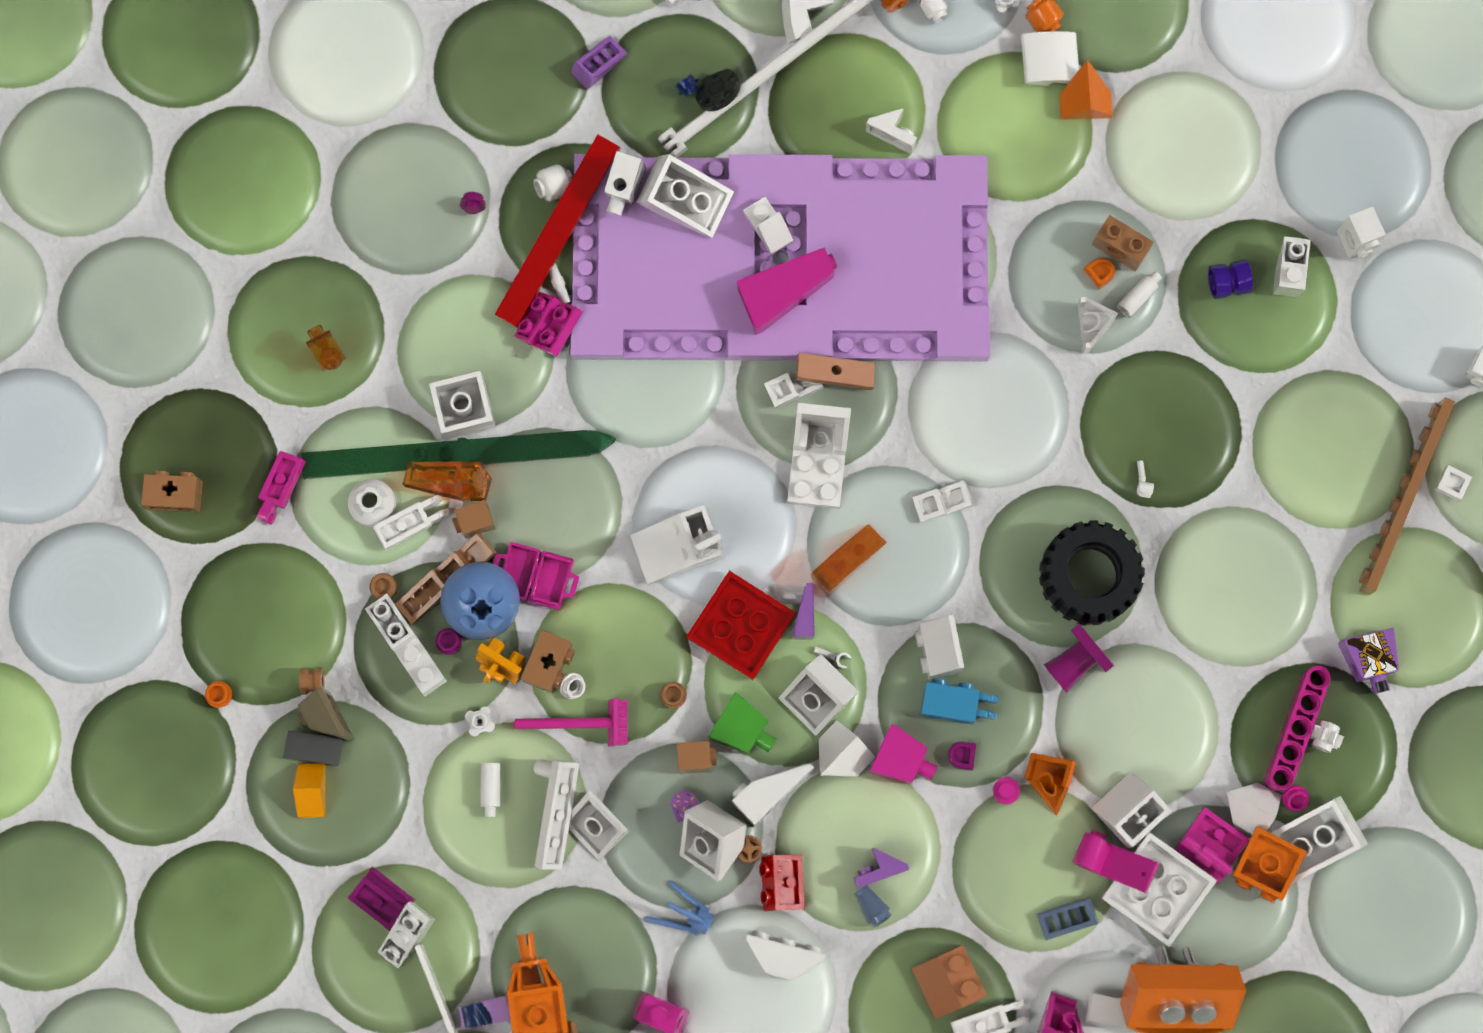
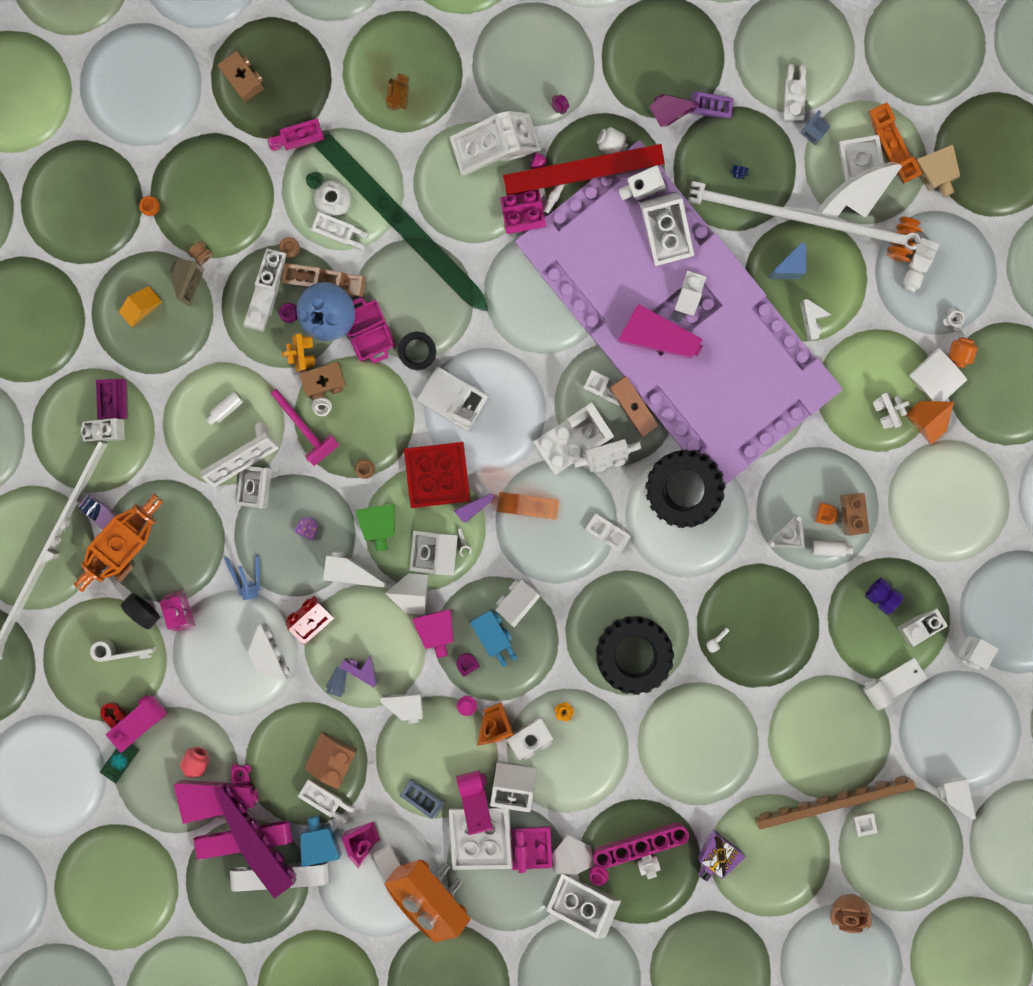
camera: 55 degrees right, 10 degrees up
dark grey slope [283,731,343,766] -> none
clear orange slope [403,462,492,501] -> none
white brick [429,371,496,440] -> none
medium nougat brick [453,500,496,539] -> none
white plate [465,707,495,737] -> none
medium nougat brick [677,741,717,774] -> none
white slope [679,800,746,881] -> none
pearl dark grey wheel [695,69,741,111] -> none
medium nougat wheel [737,835,762,863] -> none
magenta plant [1043,624,1114,693] -> none
orange plate [1231,827,1307,903] -> none
none -> clear green hinge [306,171,324,189]
none -> white slope [380,692,424,723]
none -> black tyre [398,331,437,371]
none -> white bracket [450,111,541,175]
none -> white brick [506,716,553,760]
none -> dark pink hinge [530,152,546,169]
none -> light orange plate [554,702,574,722]
none -> white plate [573,439,641,472]
none -> black tyre [645,449,726,528]
none -> magenta slope [649,94,700,127]
none -> medium blue slope [767,242,806,279]
none -> white door [863,658,928,711]
none -> white hips [873,391,910,429]

